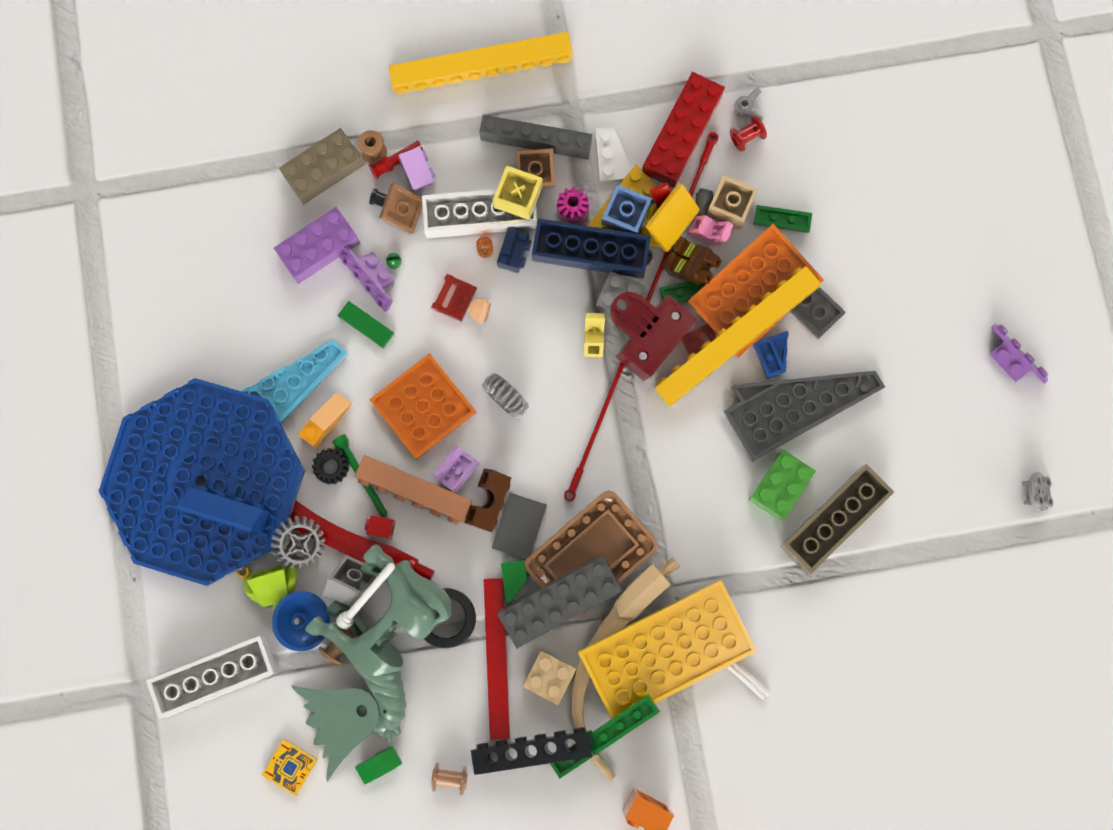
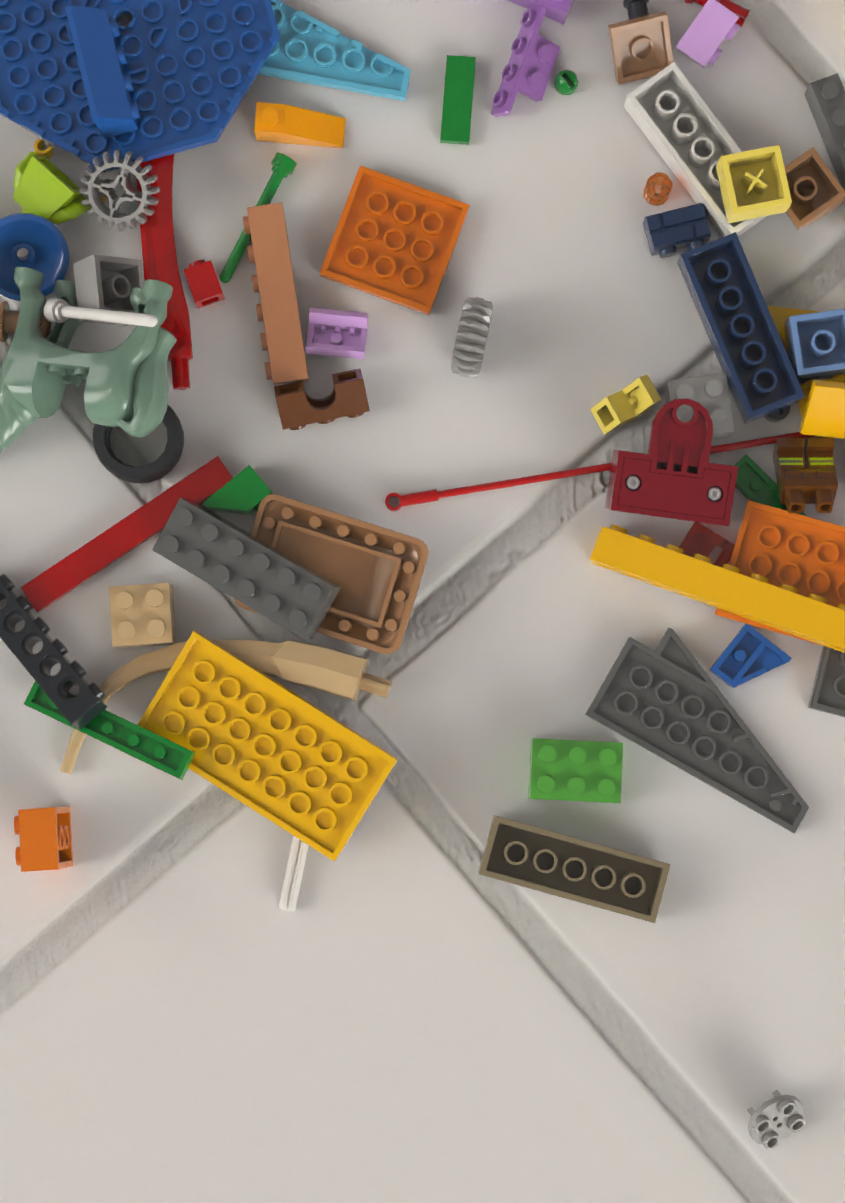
camera: 55 degrees right, 5 degrees up
black tyre [312,448,349,485] -> none
clear red plate [431,274,477,322] -> none
light nougat cone [468,299,491,324] -> none
dark grey tile [492,493,547,559] -> none
dark pink gear [557,187,589,225] -> none

